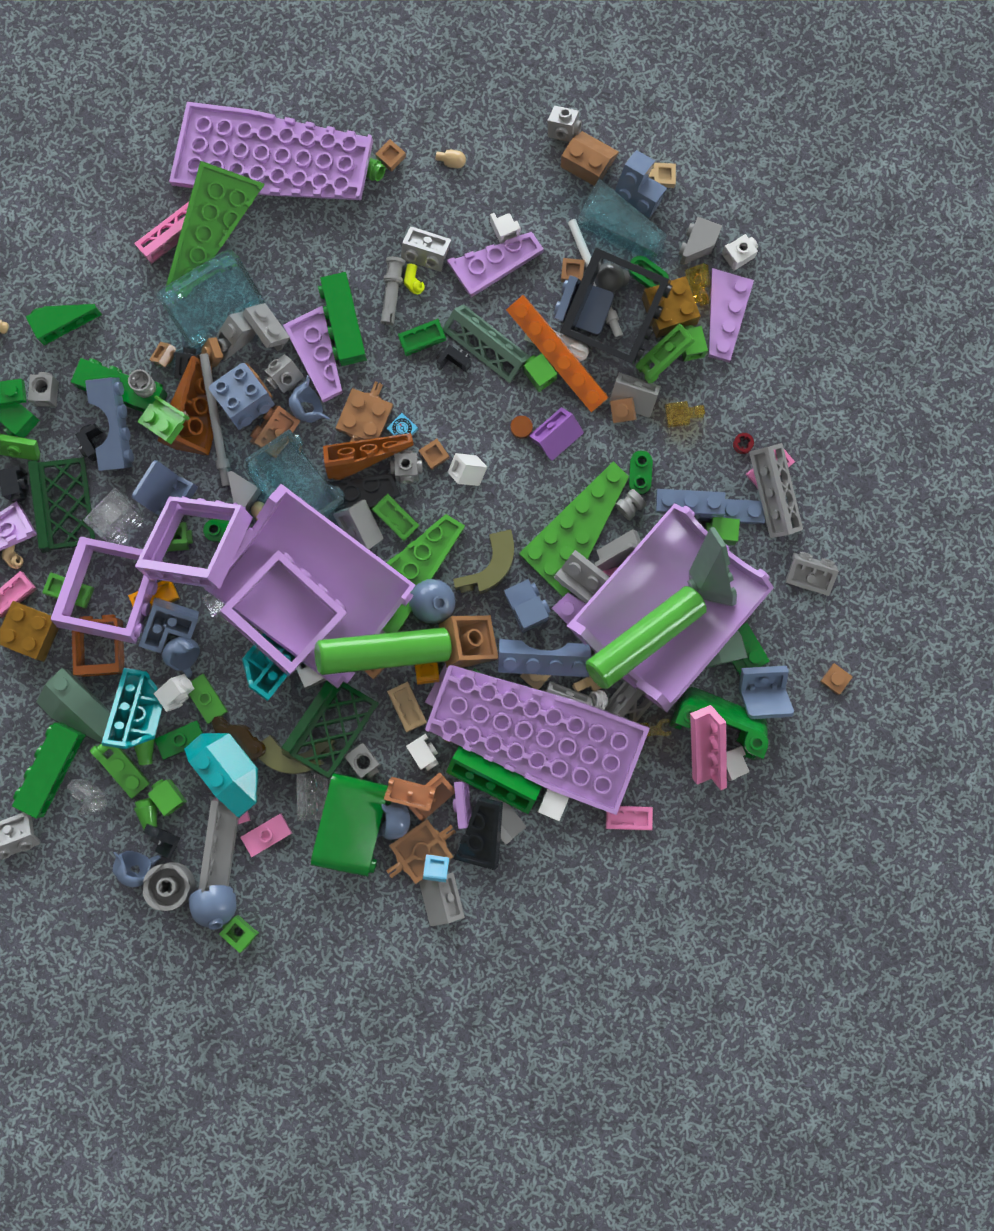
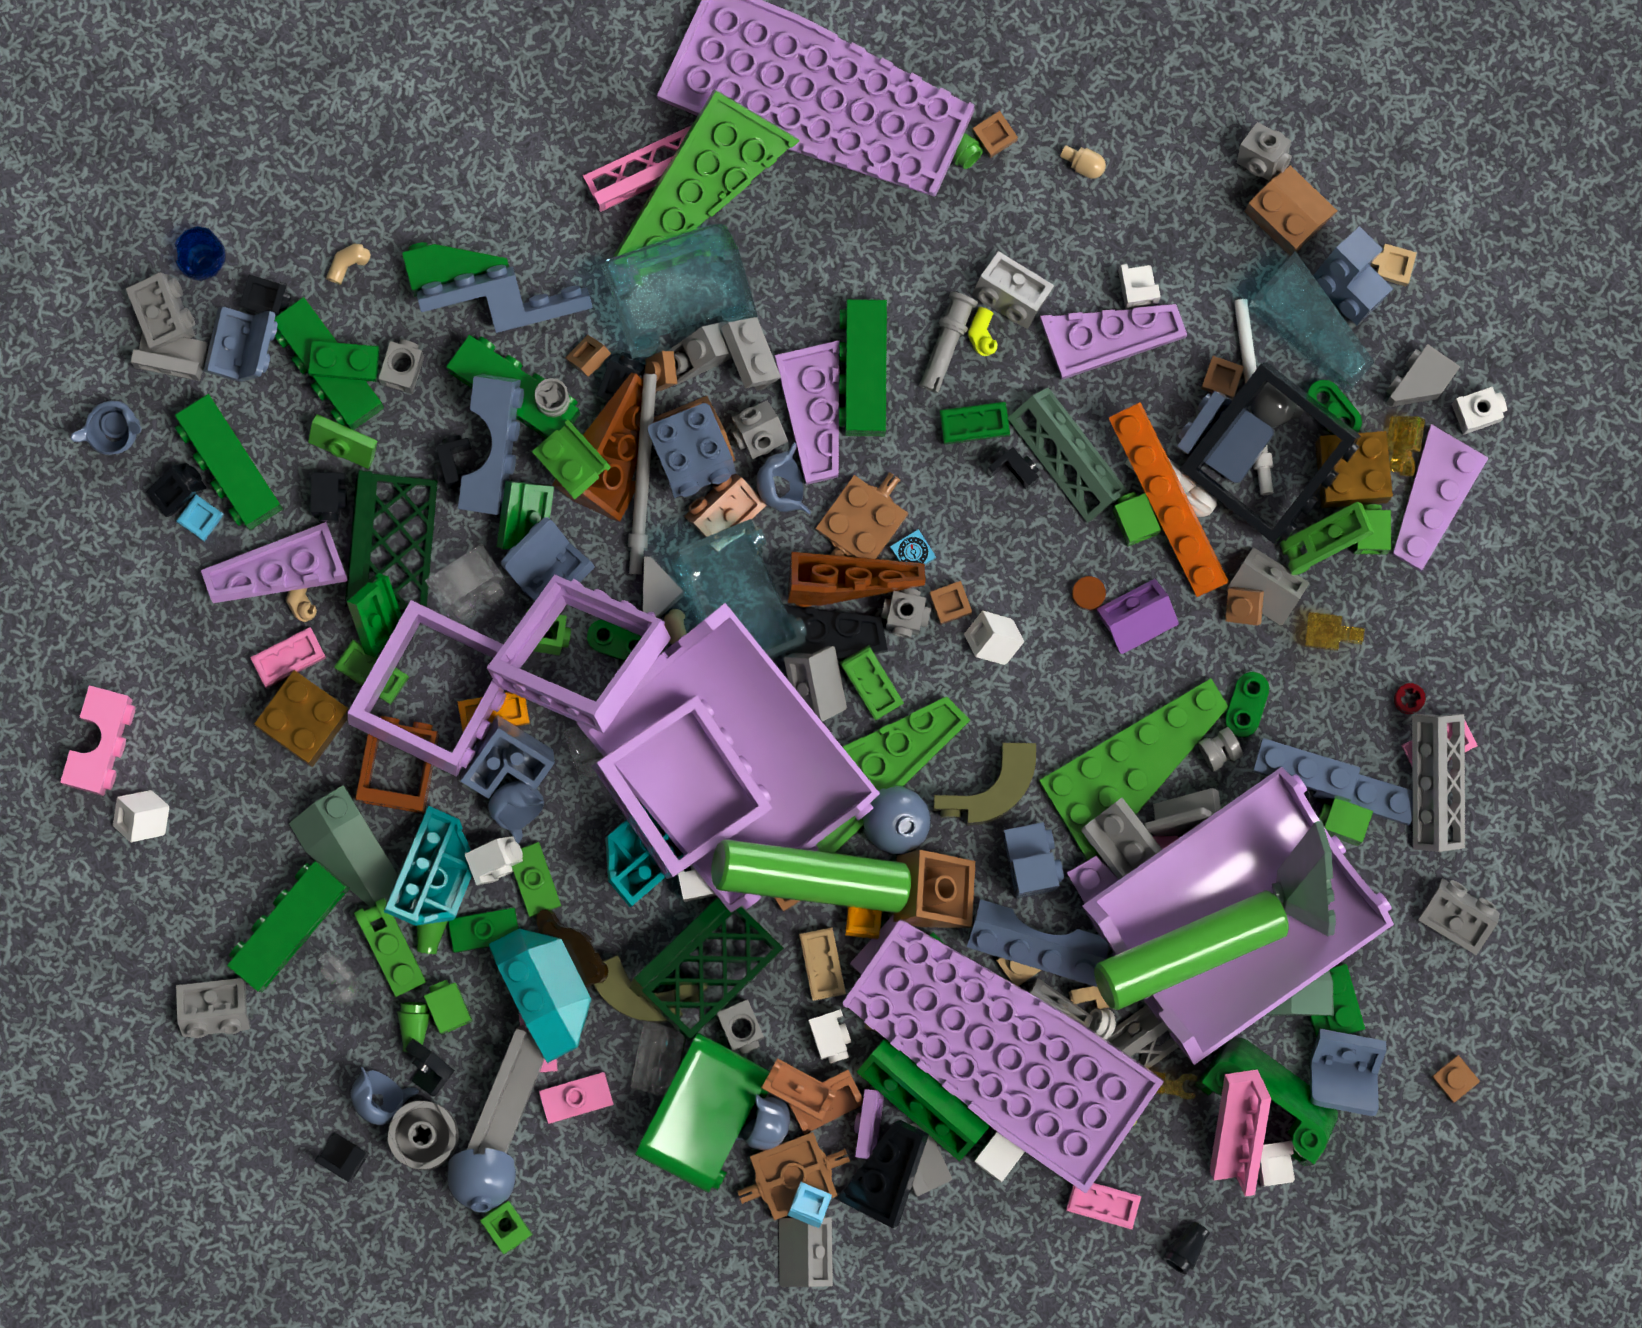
camera: 10 degrees right, 0 degrees up
none -> black panel [314,1133,370,1183]
none -> green plate [347,573,402,657]
none -> sand blue bracket [416,265,593,333]
none -> green plate [496,481,554,549]
none -> black cone [1163,1222,1210,1274]

